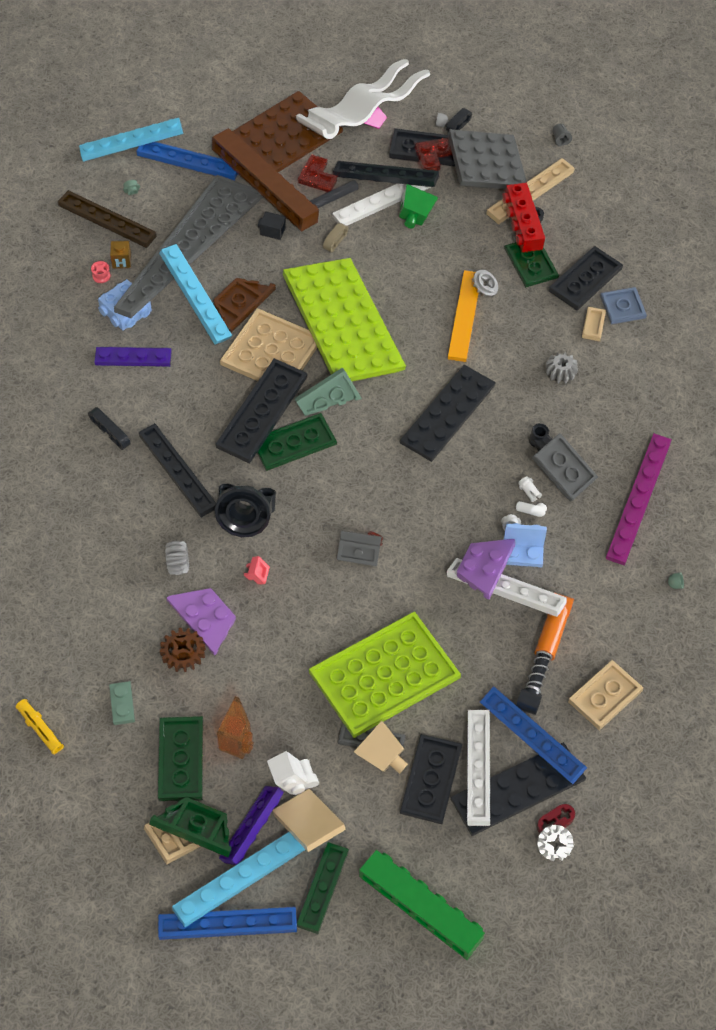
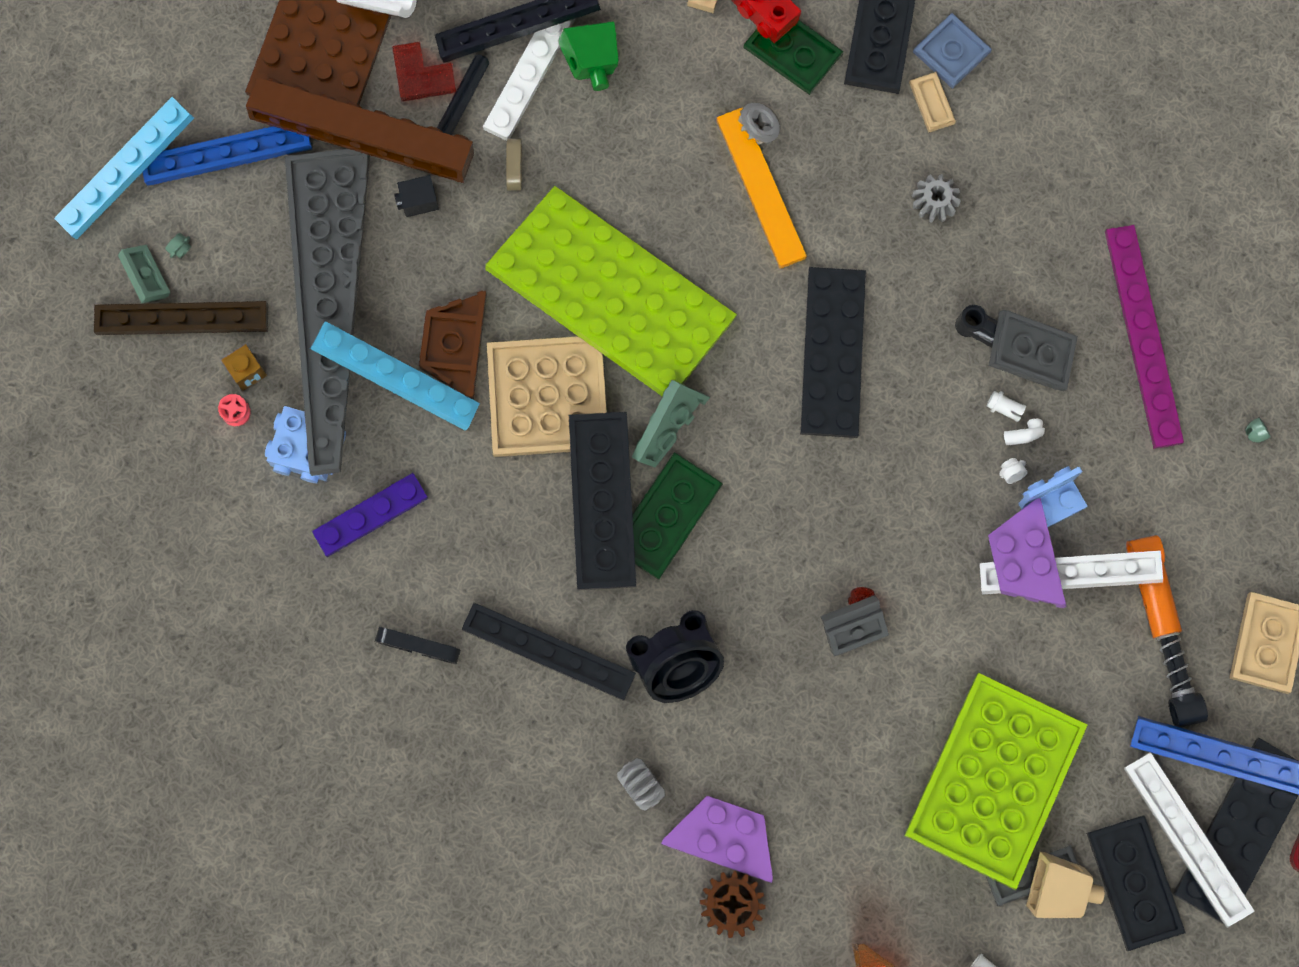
camera: 30 degrees left, 20 degrees up
coral tile [244,556,270,585] -> none
none -> sand green plate [118,245,170,303]

